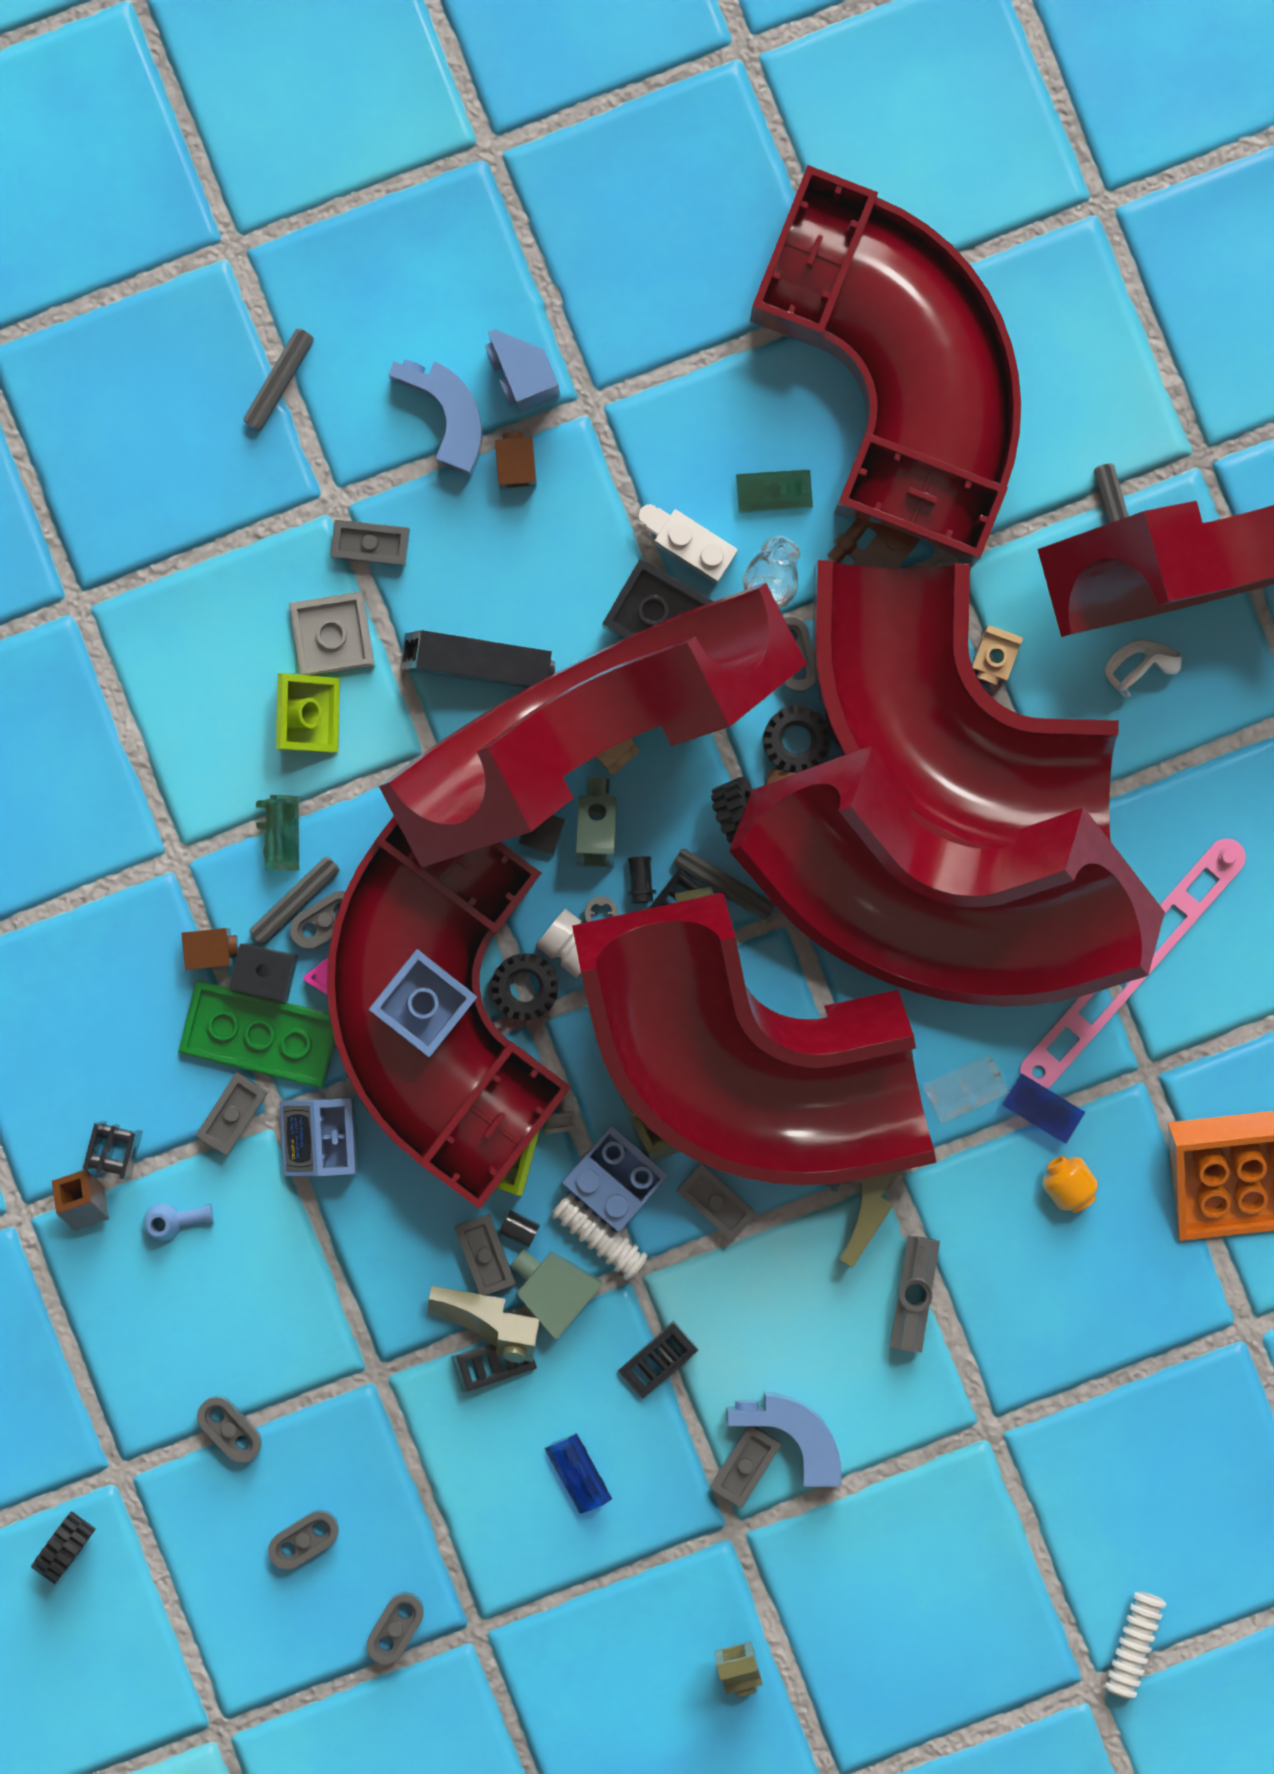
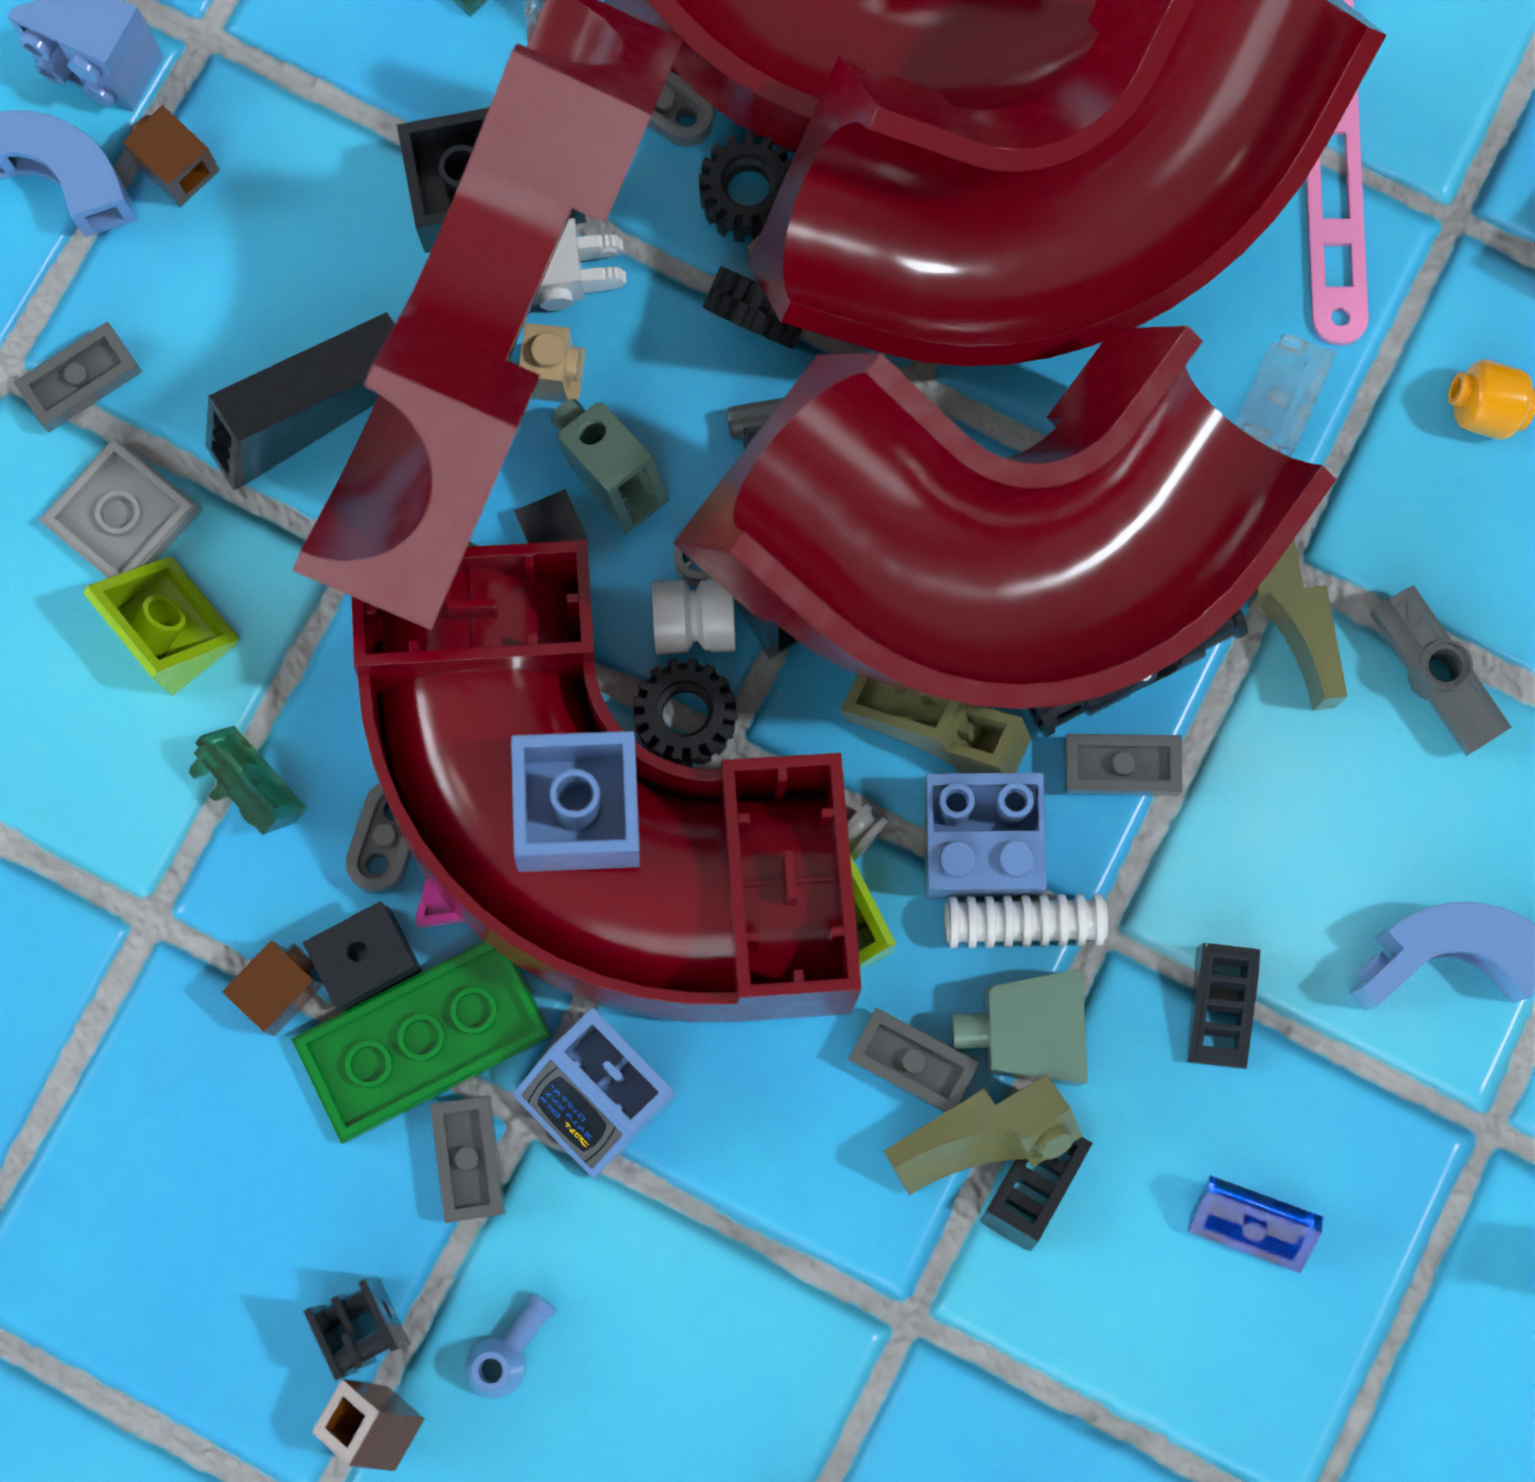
camera: 40 degrees left, 10 degrees down
dark grey axle [249,857,340,944] -> none
black hinge [499,1210,540,1248] -> none
black pin [627,856,657,903] -> none
white hinge [638,504,738,585] -> none
dark grey plate [710,1426,782,1508] -> none
clear blue plate [1001,1073,1085,1144] -> none

